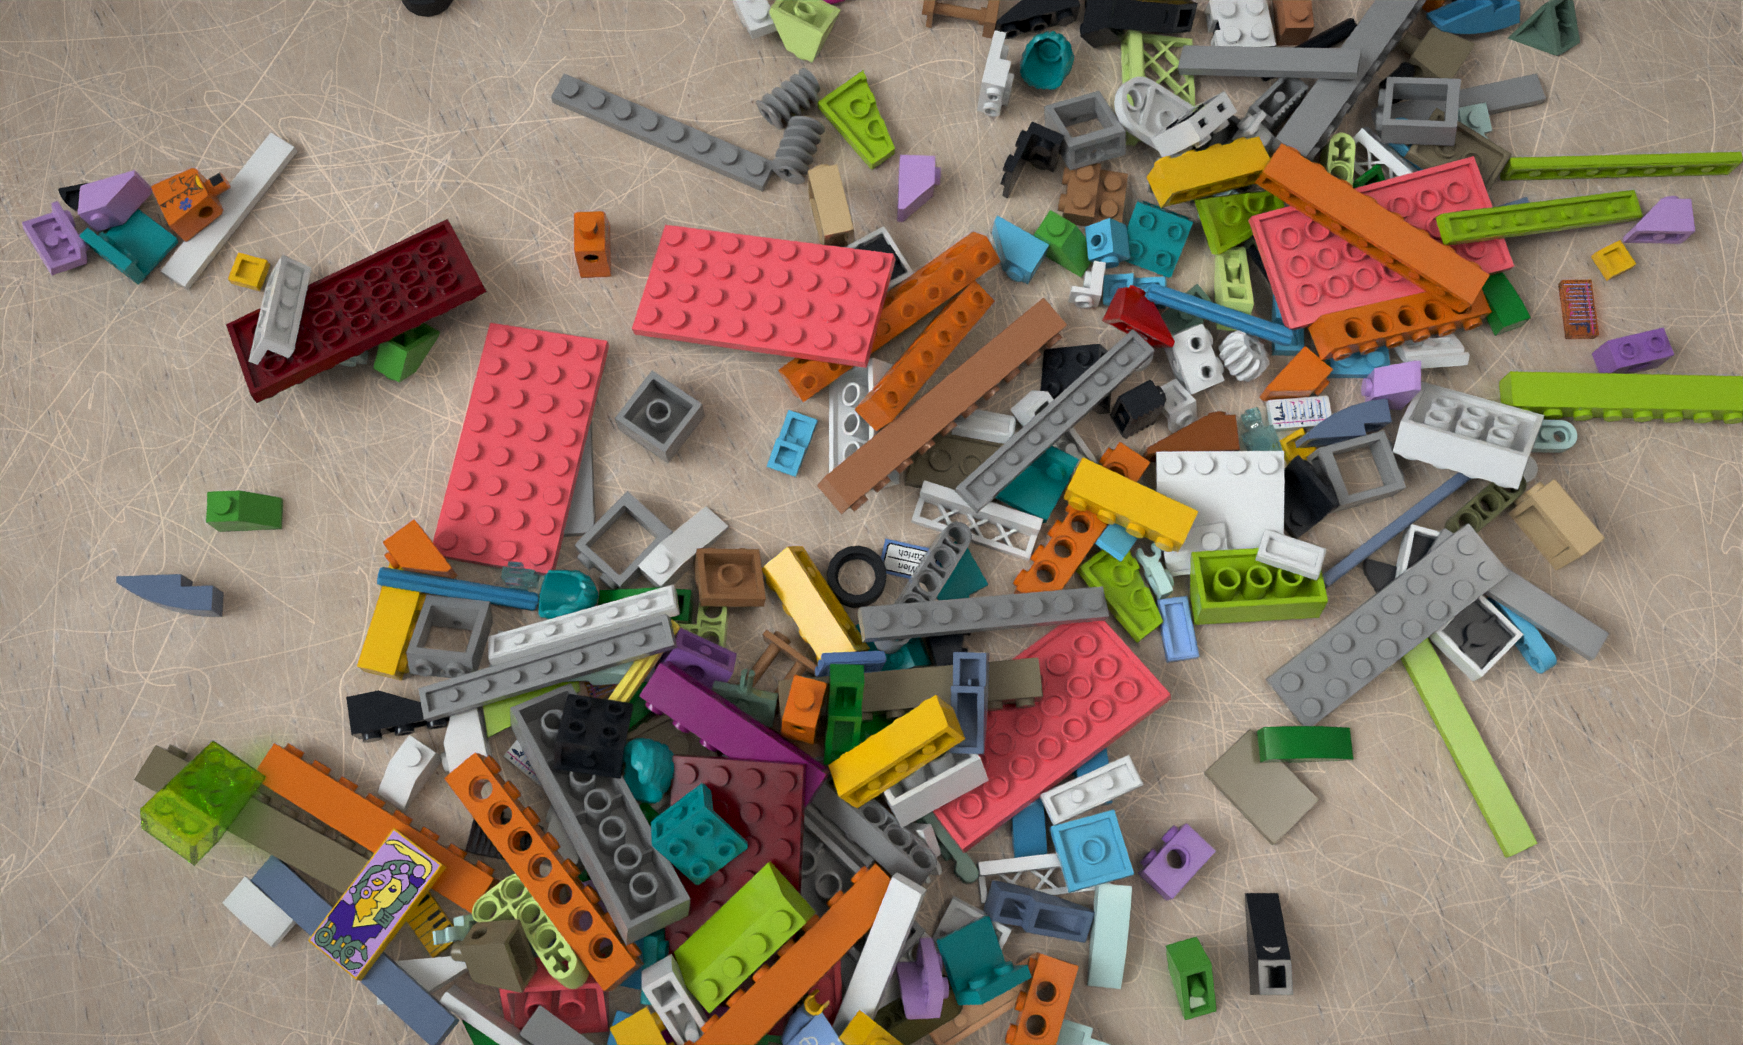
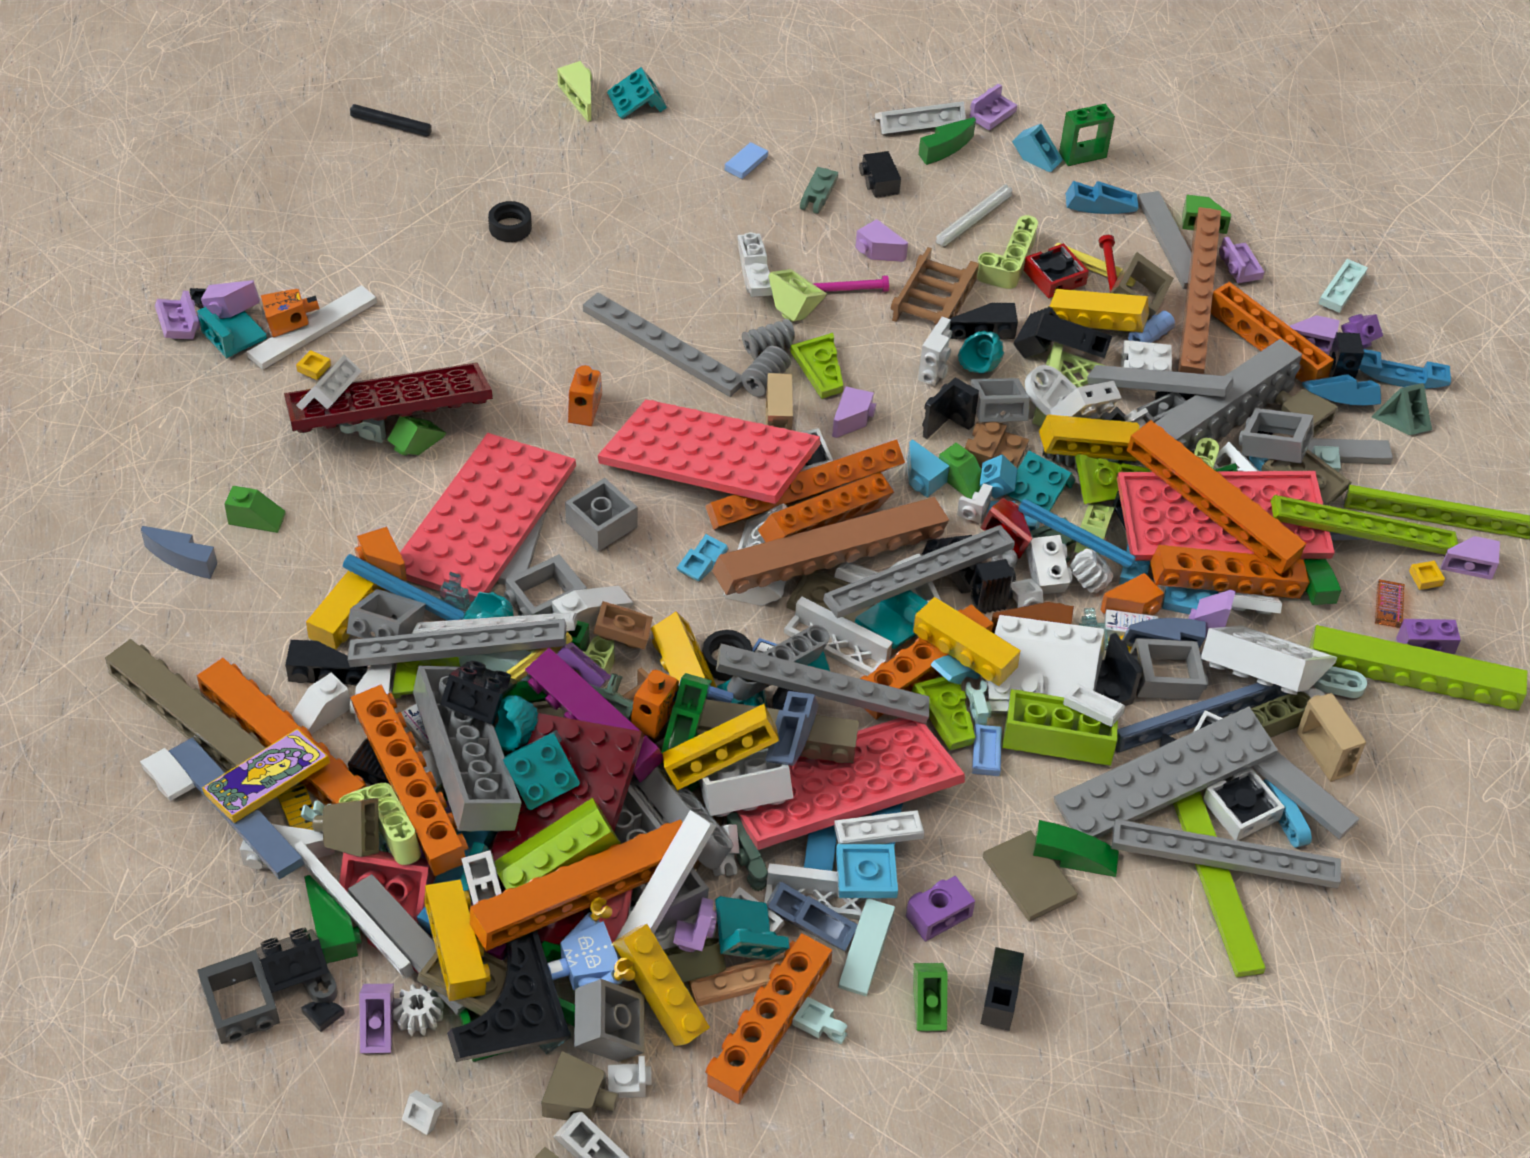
camera: 15 degrees right, 25 degrees down
clear neon green slope [140,740,266,866] -> none
none -> light grey plate [1111,819,1341,889]

